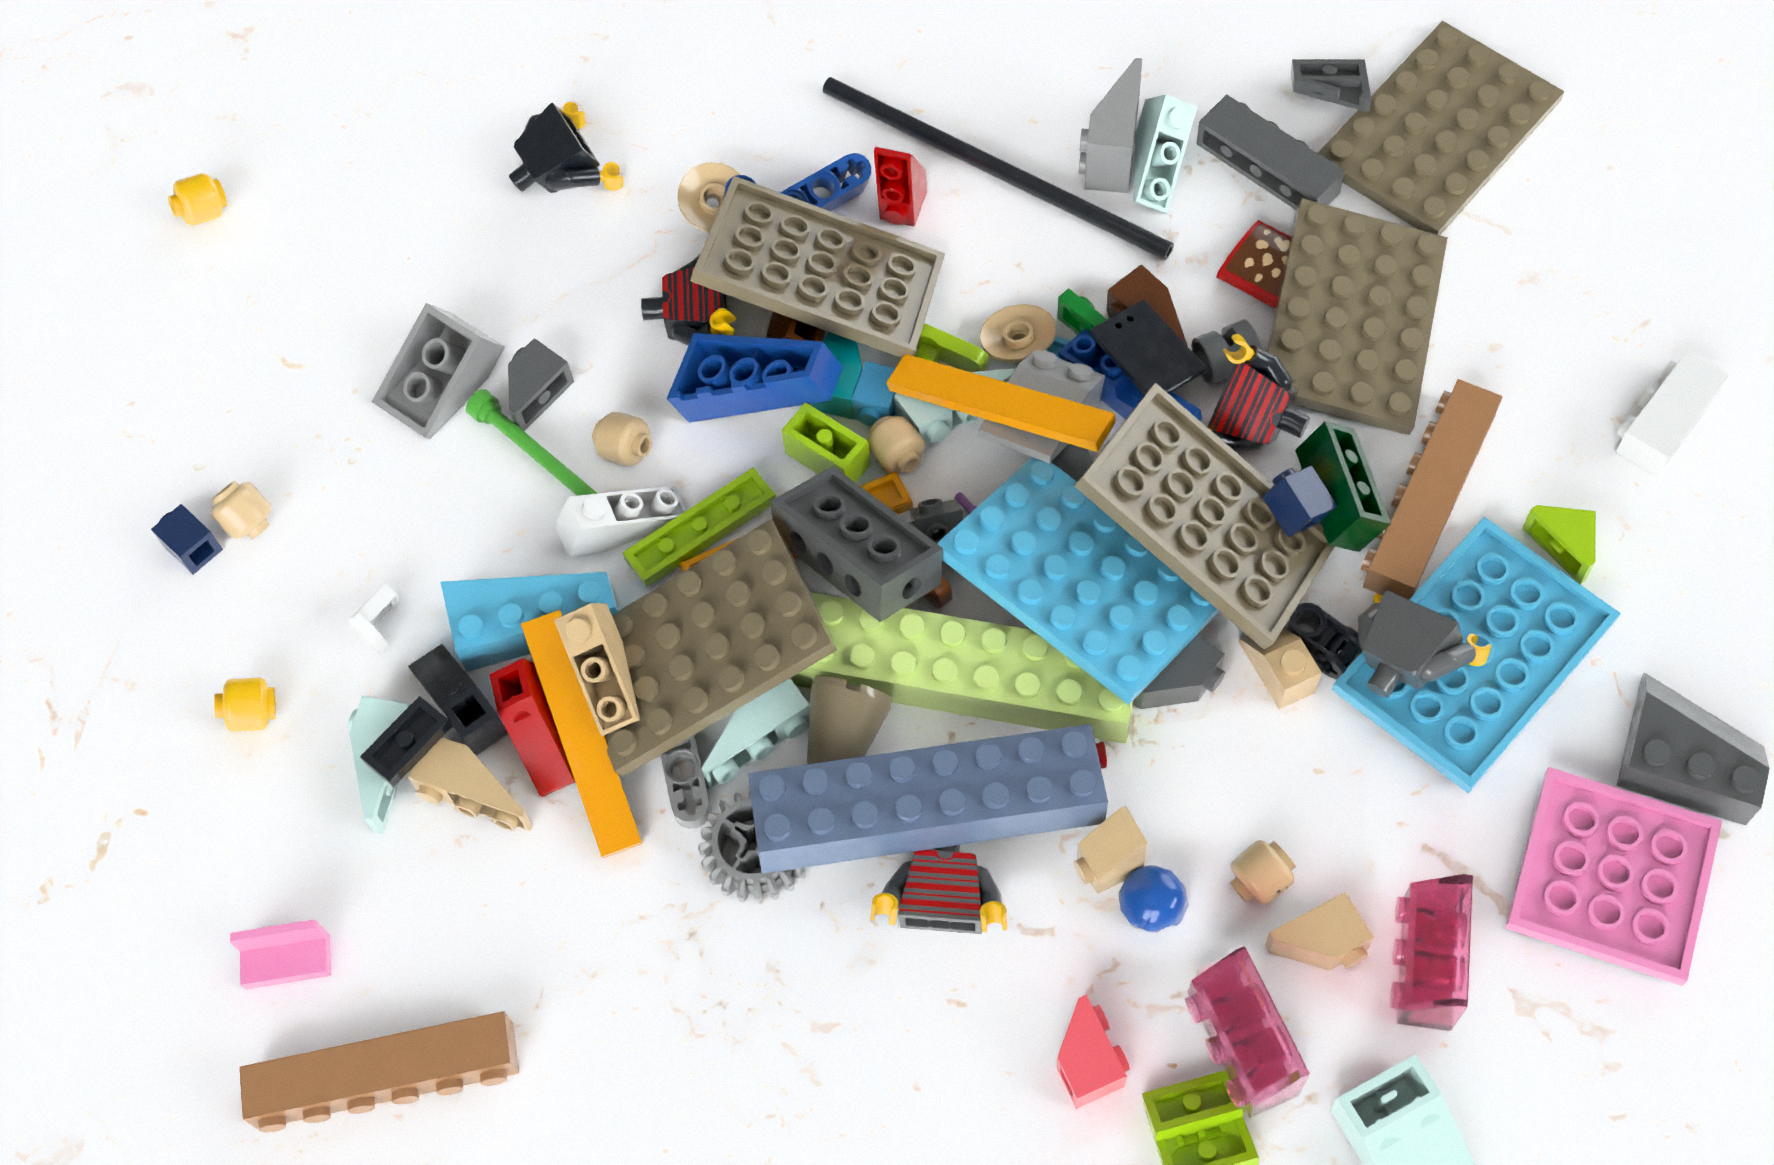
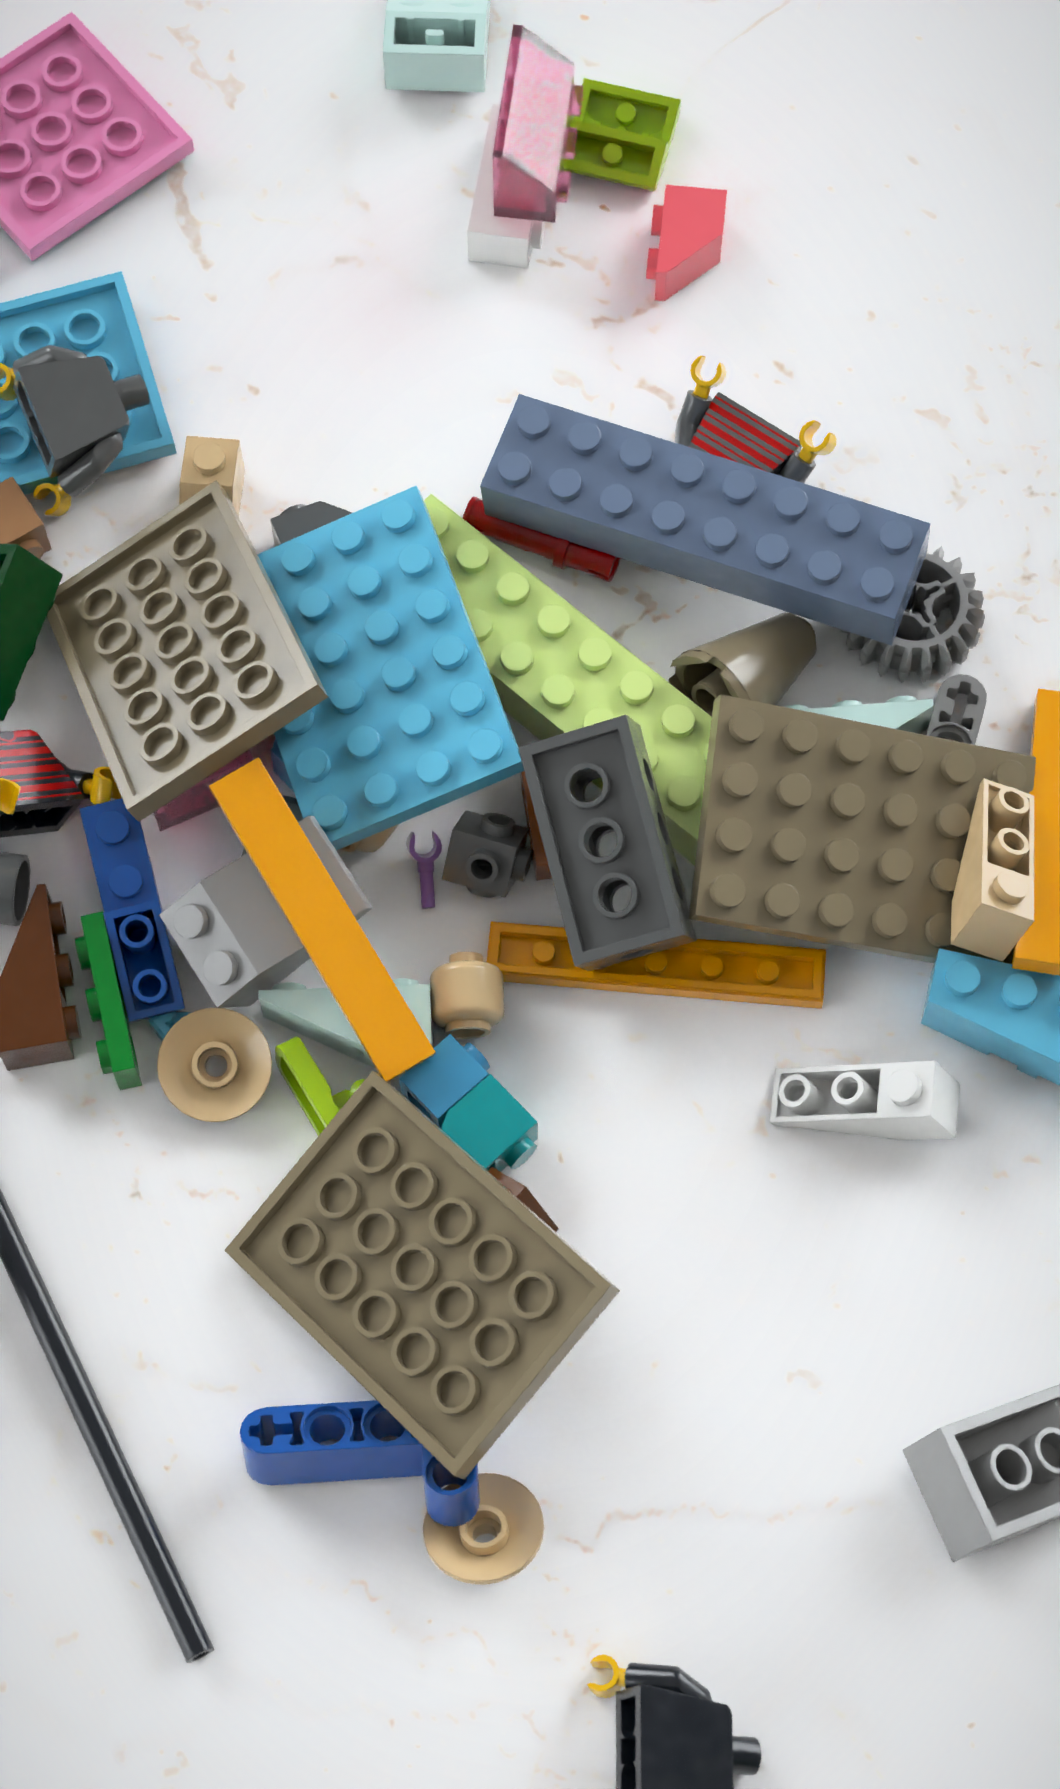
camera: 155 degrees left, 5 degrees up
bright green piece [466,389,598,496] -> none
dark grey slope [508,338,574,431] -> none
tan head [592,412,652,466] -> none
lime plate [622,467,776,588] -> none
torso [641,254,736,346] -> none
blue wedge [666,333,843,423] -> none
lime brick [781,402,871,483] -> none
red slope [874,146,927,227] -> none
tan slope [1074,806,1148,894] -> none
black container [1089,299,1208,395] -> none
blue hair [1119,865,1189,932] -> none
tan head [1230,840,1296,905] -> none
dark blue brick [1262,466,1338,537] -> none
tan slope [1264,892,1374,971] -> none
black piece [1285,602,1362,680] -> none
clear pink slope [1390,874,1473,1031] -> none

